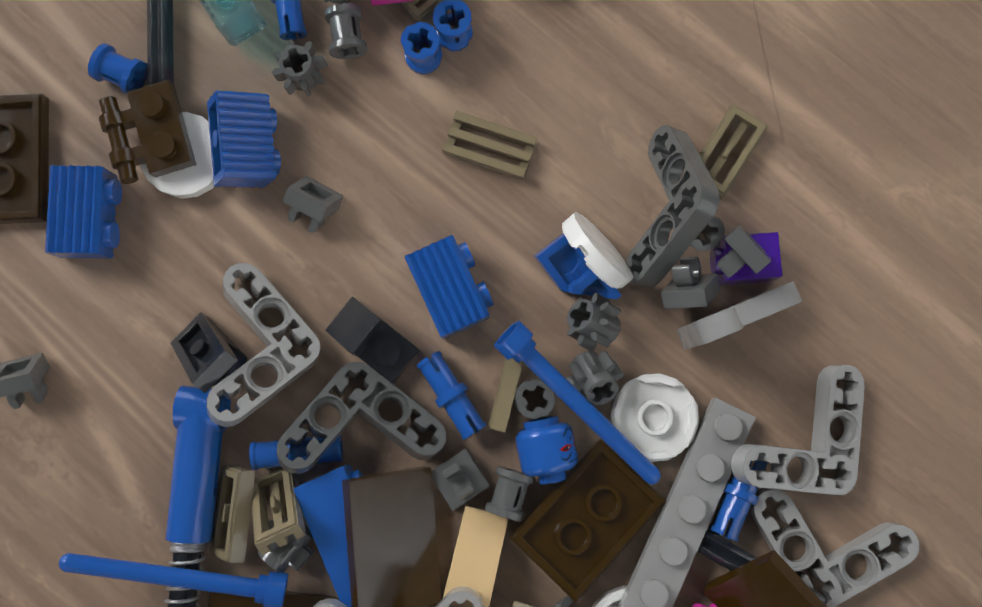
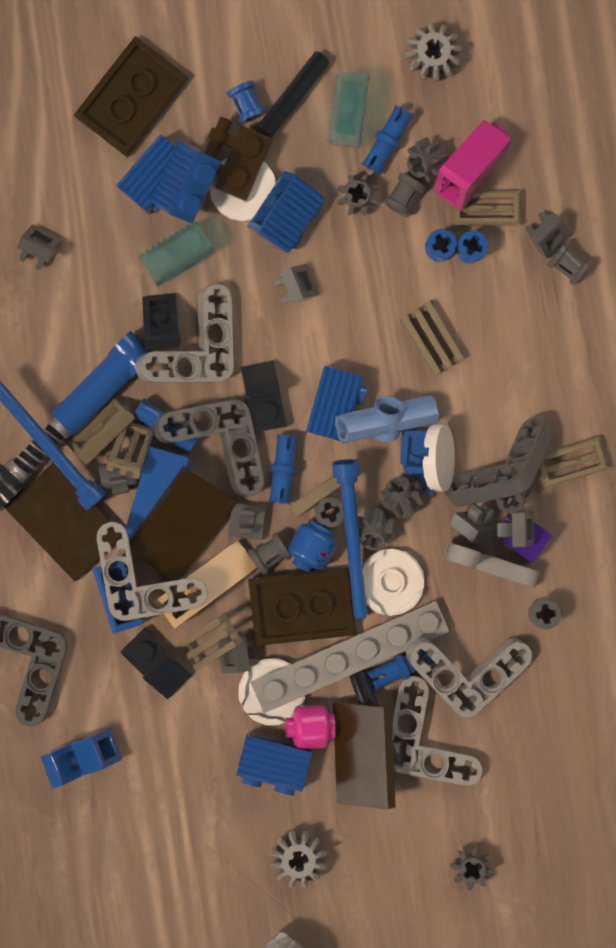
camera: 30 degrees right, 5 degrees up
none -> clear light blue brick [139,221,214,286]
none -> blue brick [150,141,221,224]
none -> medium blue piece [335,395,439,443]
none -> dark grey bush [528,598,561,629]

